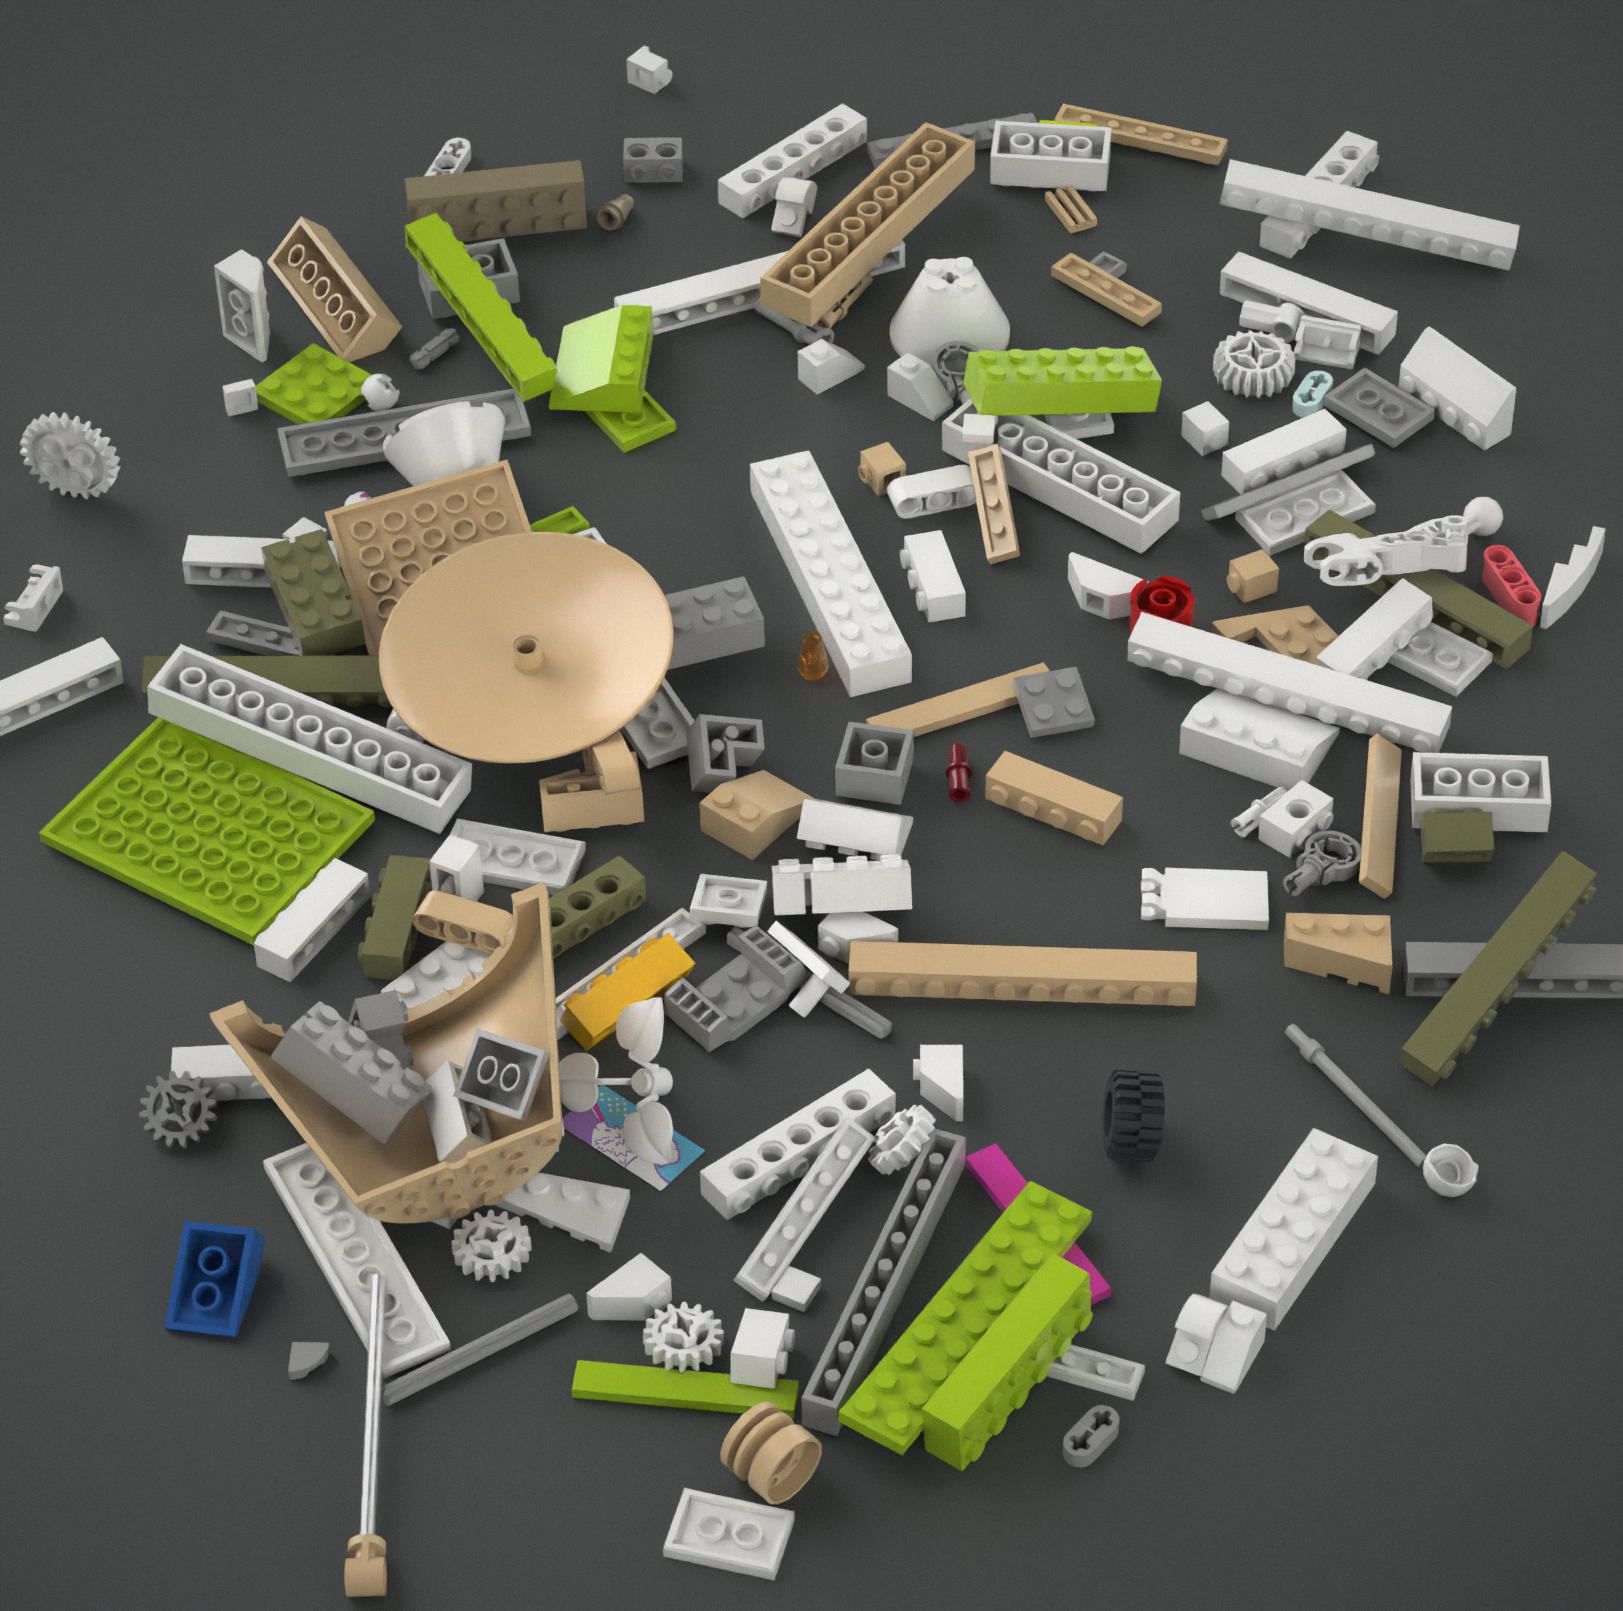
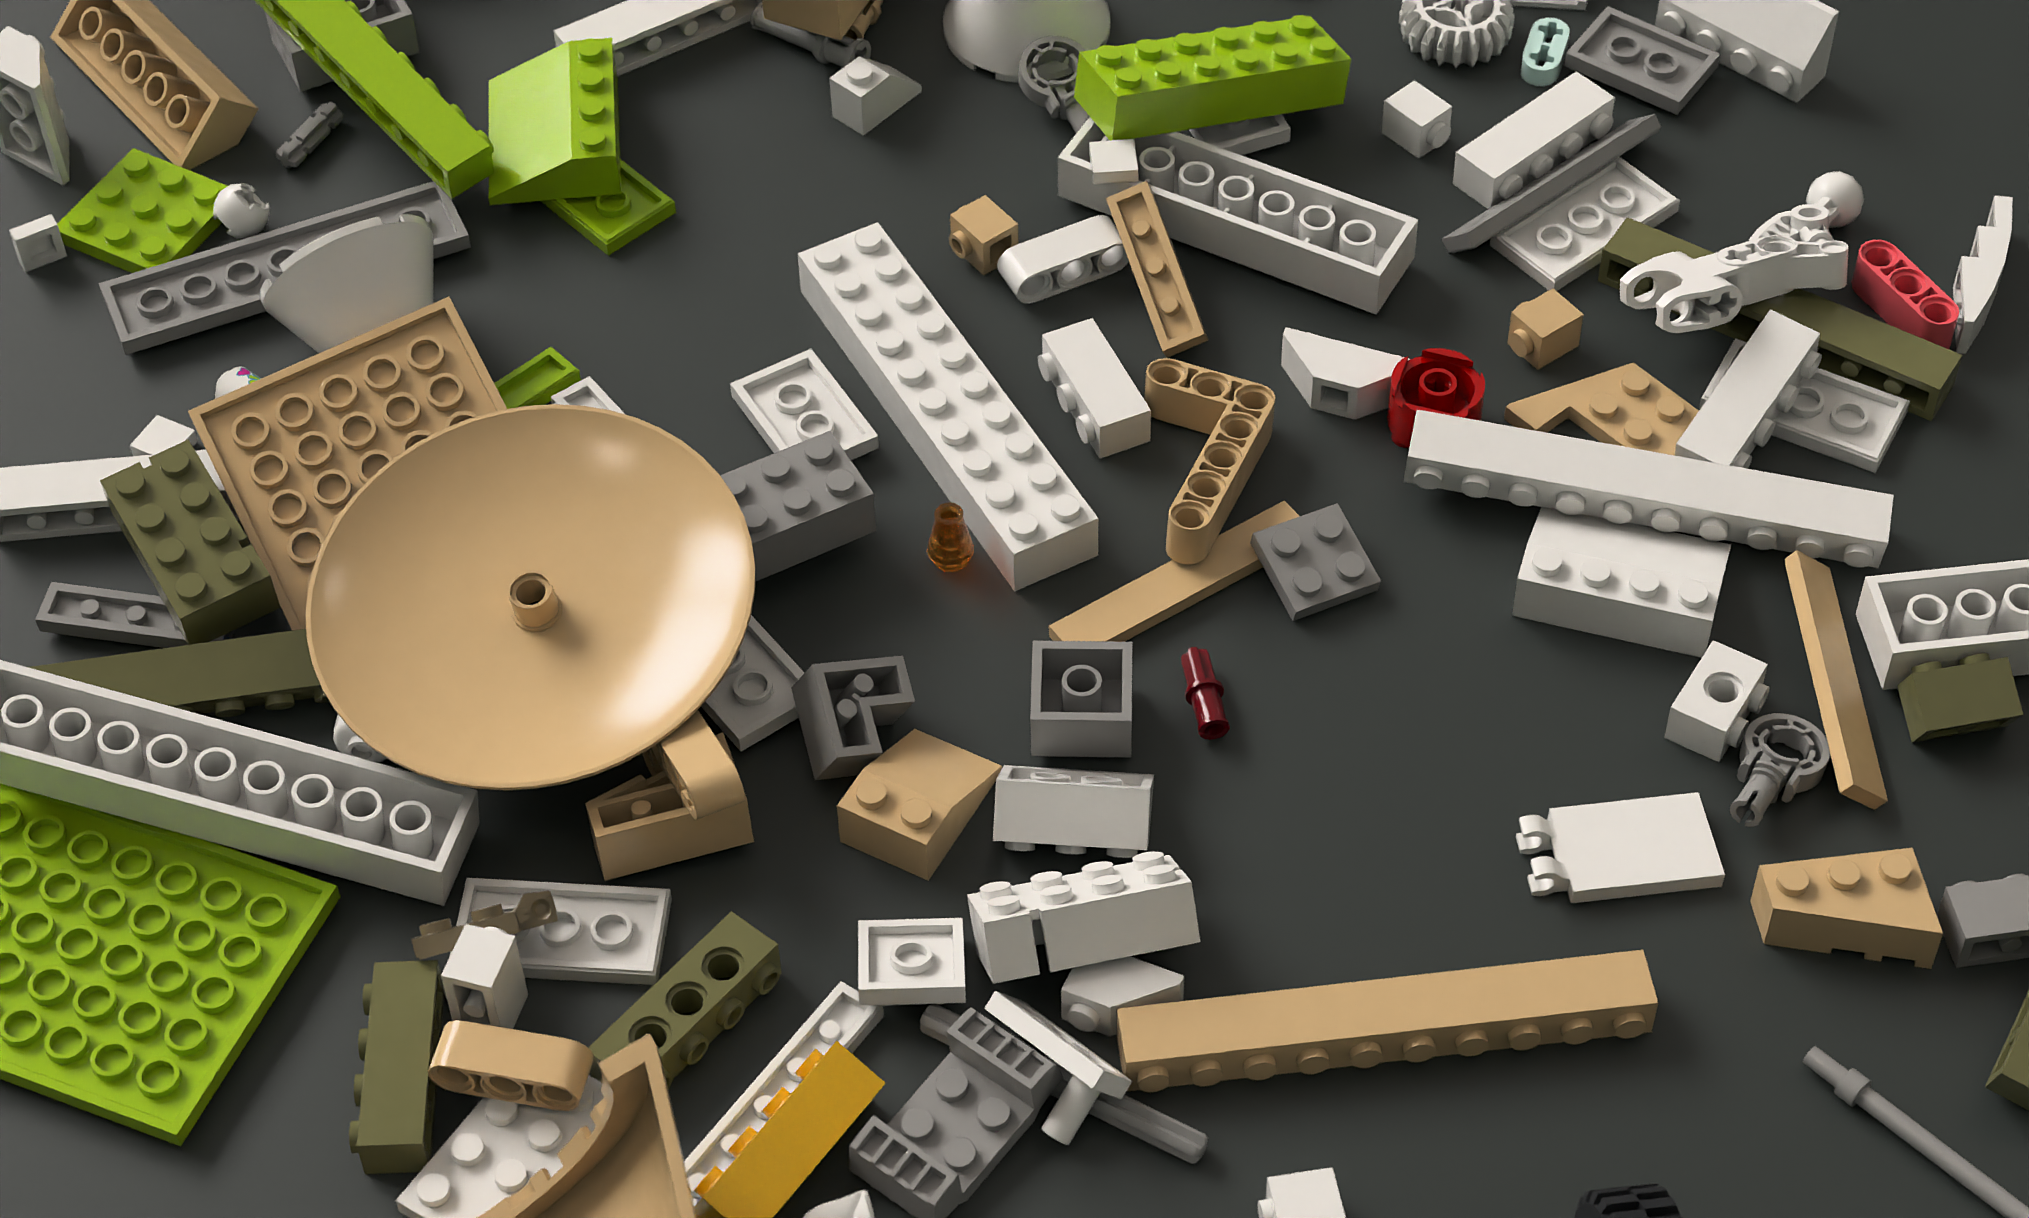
camera: 10 degrees left, 5 degrees up
white brick [254,858,371,982] -> none
white slope [887,352,954,422] -> none
tan brick [985,751,1123,845] -> none
white axle [1231,787,1288,838] -> none
none -> dark tan hinge [411,891,558,960]
none -> white plate [730,349,879,460]
none -> tan beam [1144,358,1276,564]

